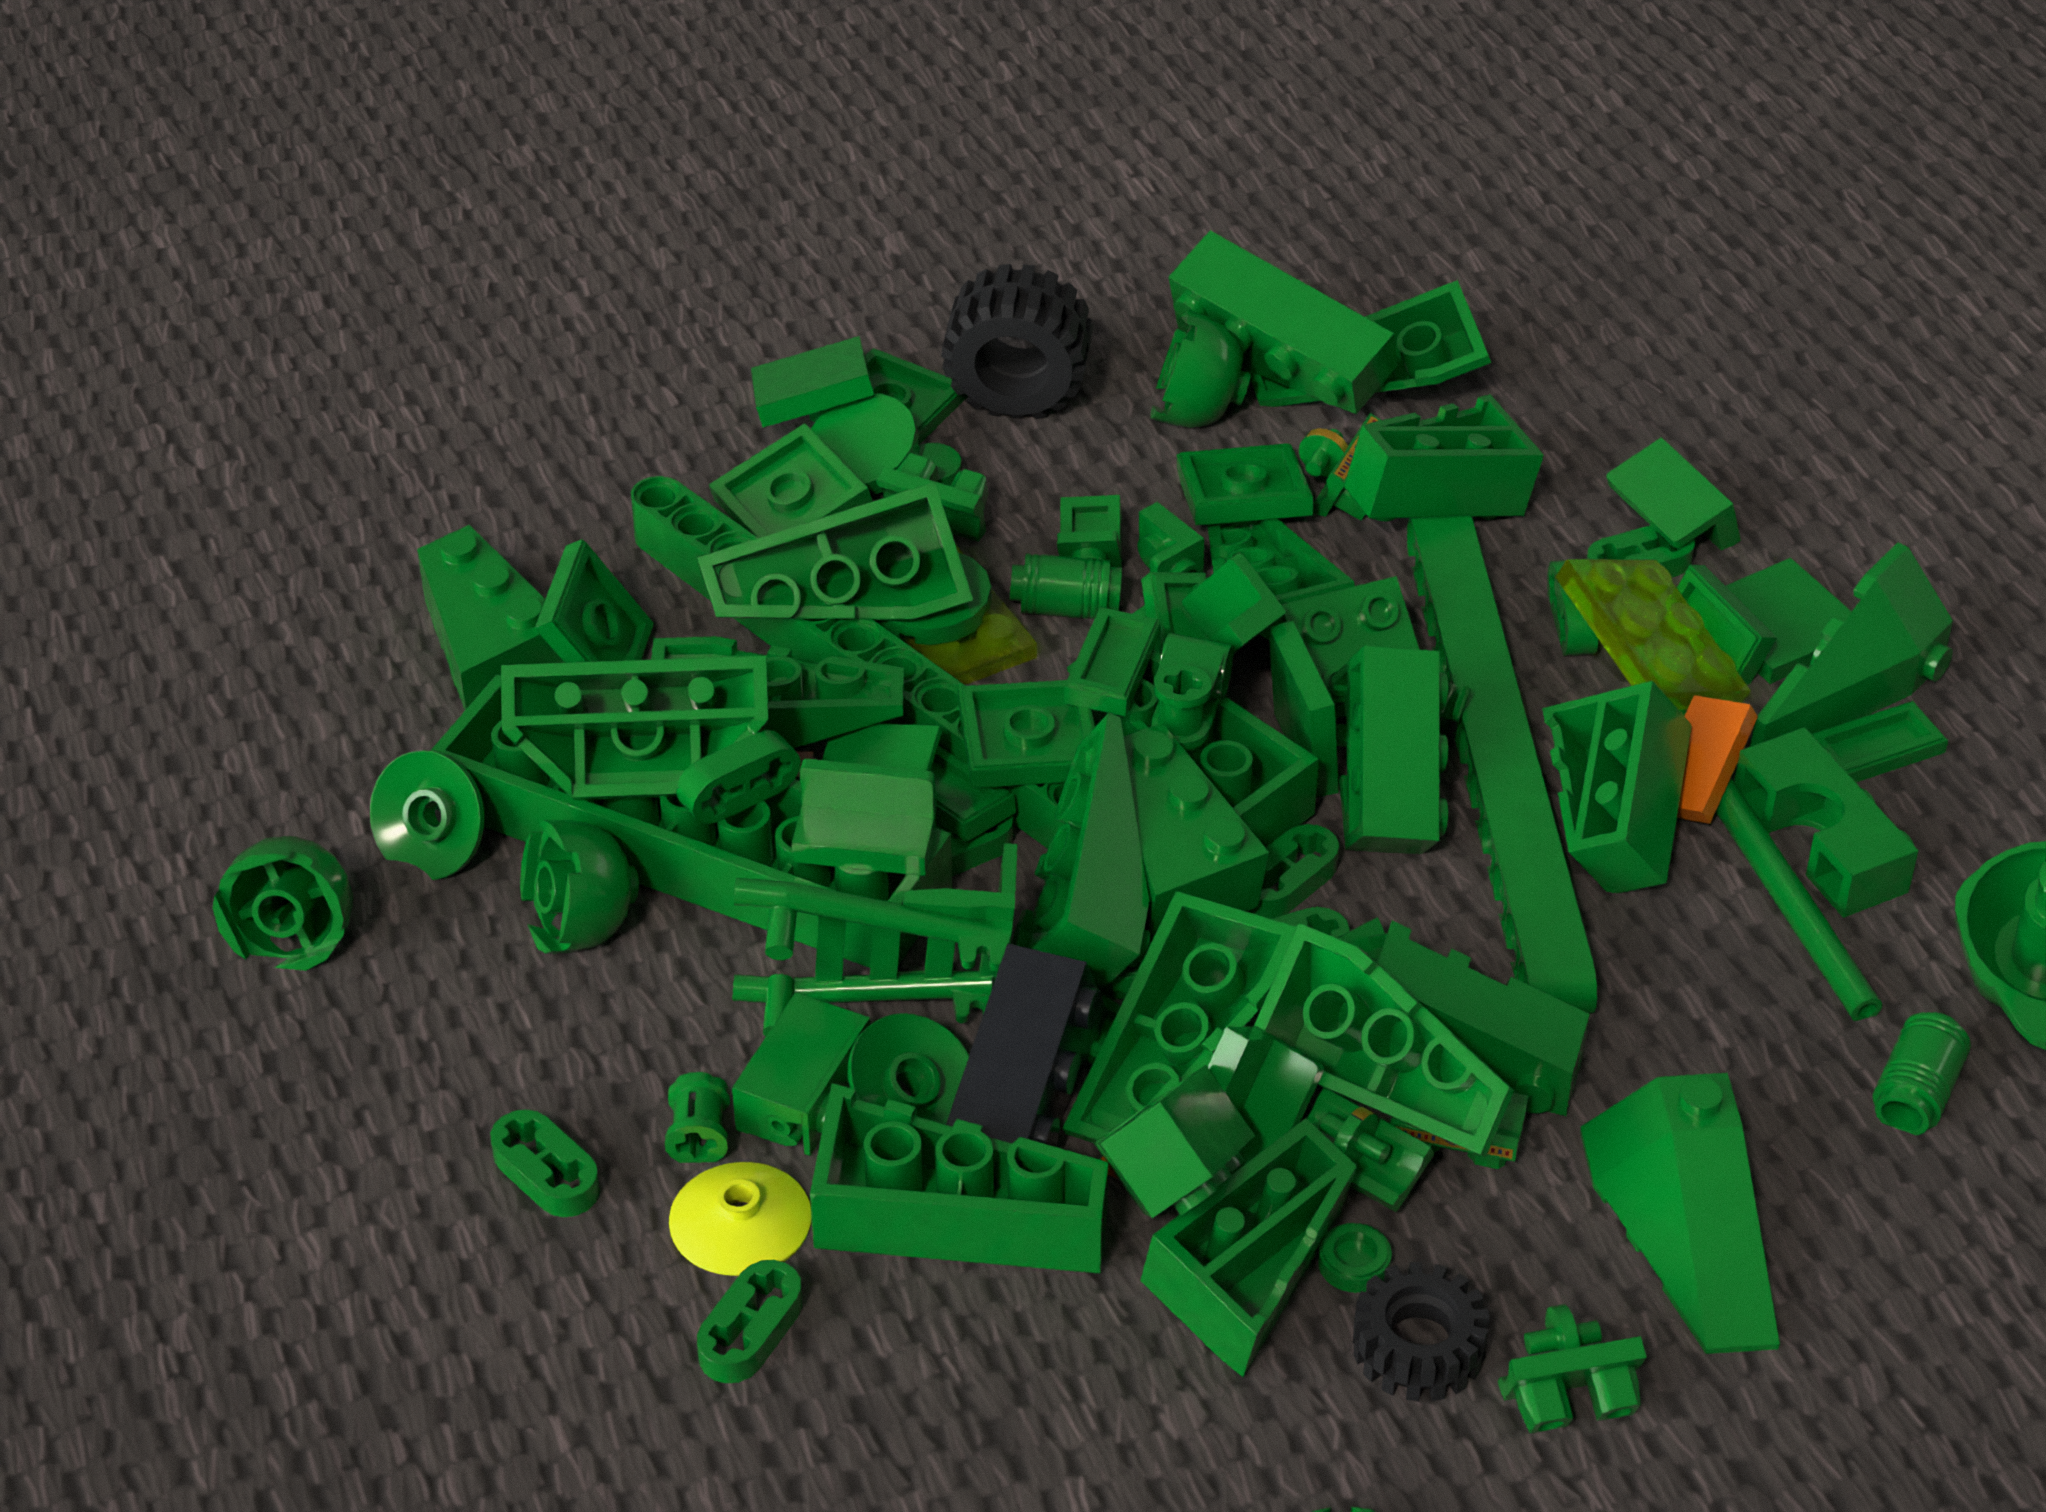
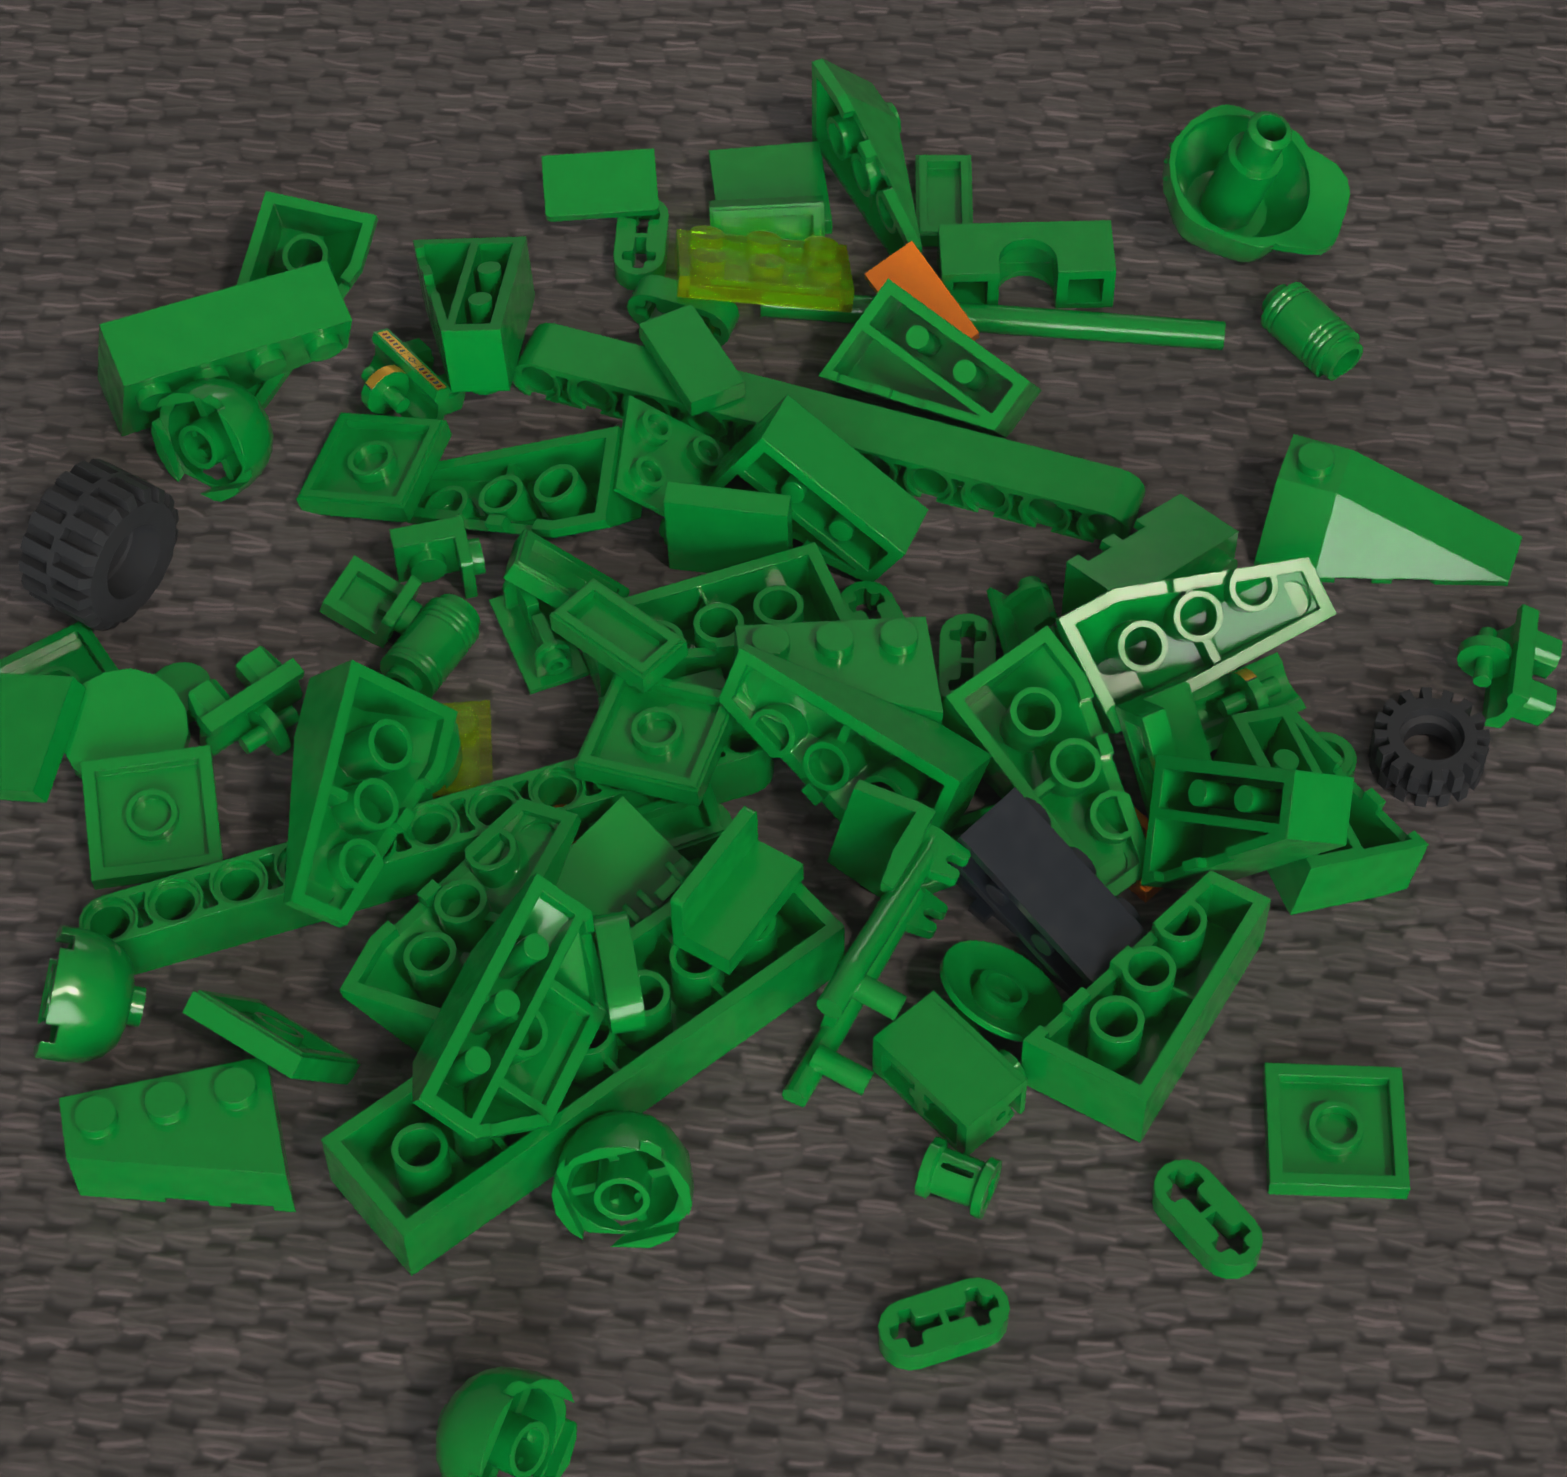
camera: 65 degrees left, 10 degrees up
green dish [370,750,484,880] -> none
neon yellow dish [669,1162,812,1276] -> none
green piece [1151,633,1234,751] -> none
green panel [1182,553,1287,654] -> none
none -> green cylinder [33,924,146,1063]
none -> green tile [639,304,745,417]
none -> green tile [1263,1063,1410,1199]

